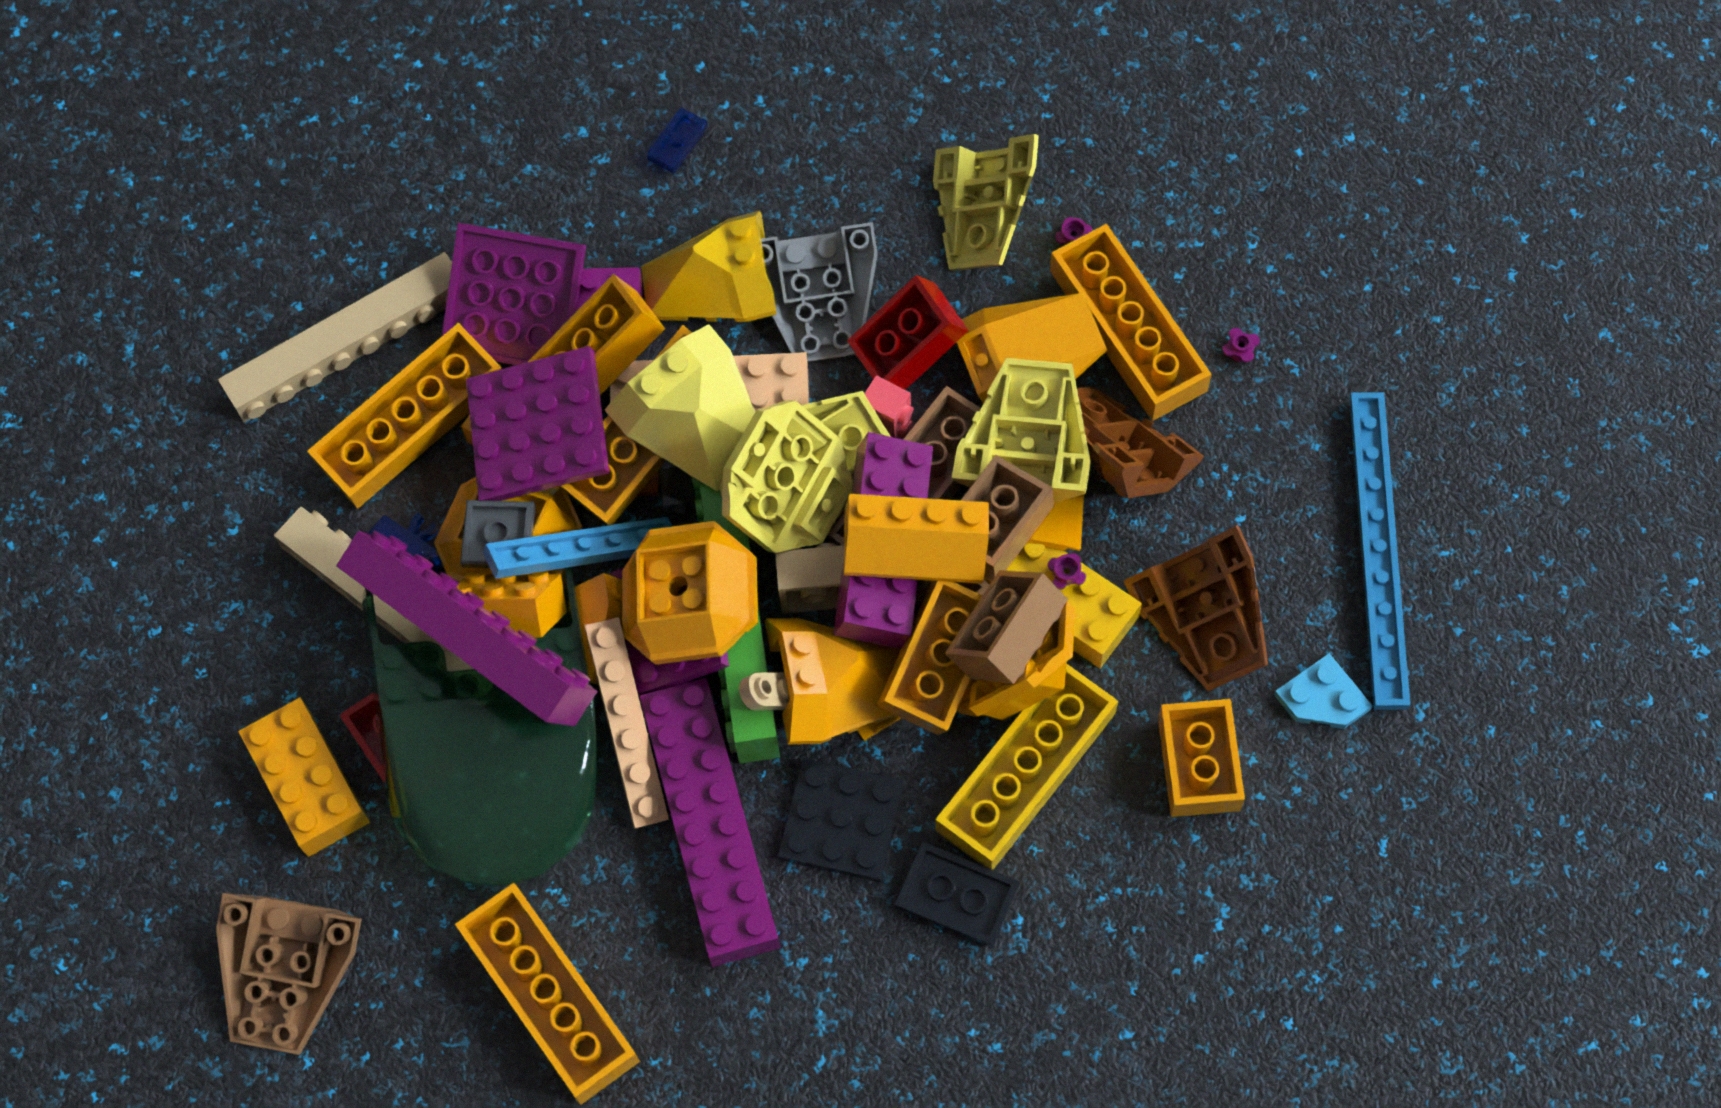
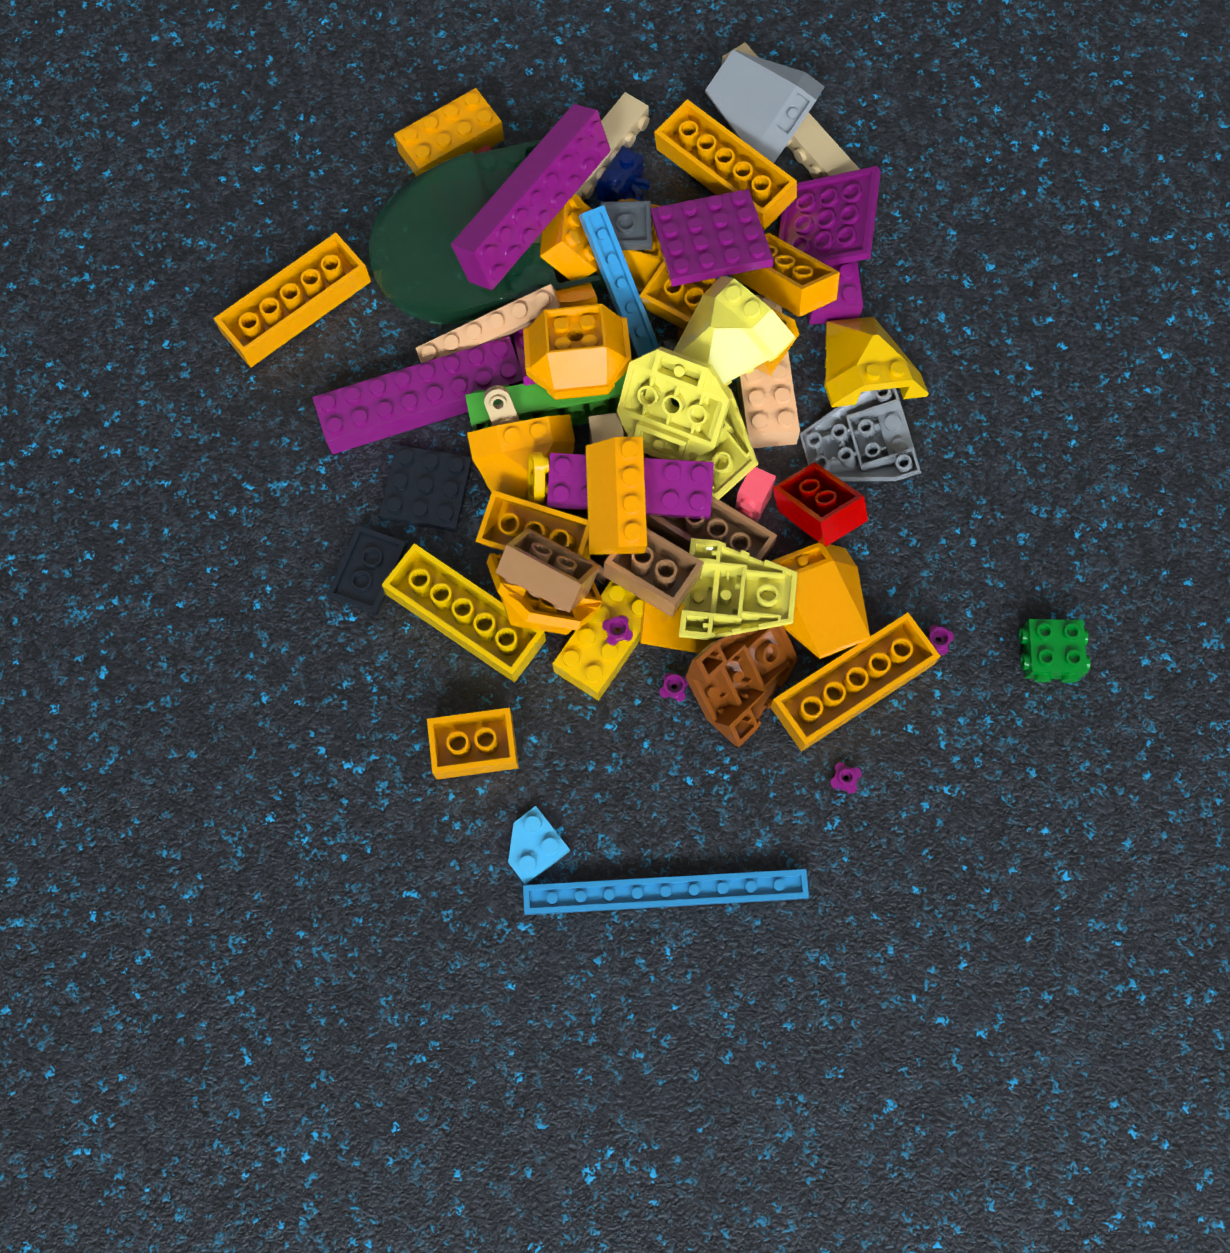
camera: 85 degrees right, 5 degrees up
medium nougat wedge [216,893,362,1055] -> none
clear blue plate [647,107,708,174] -> none
light yellow wedge [933,134,1039,271] -> none
dark orange wedge [1123,525,1268,691] -> none
none -> yellow plate [527,452,549,504]
none -> magenta plate [659,672,689,702]
none -> light grey wedge [705,49,825,163]
none -> green brick [1019,619,1091,683]

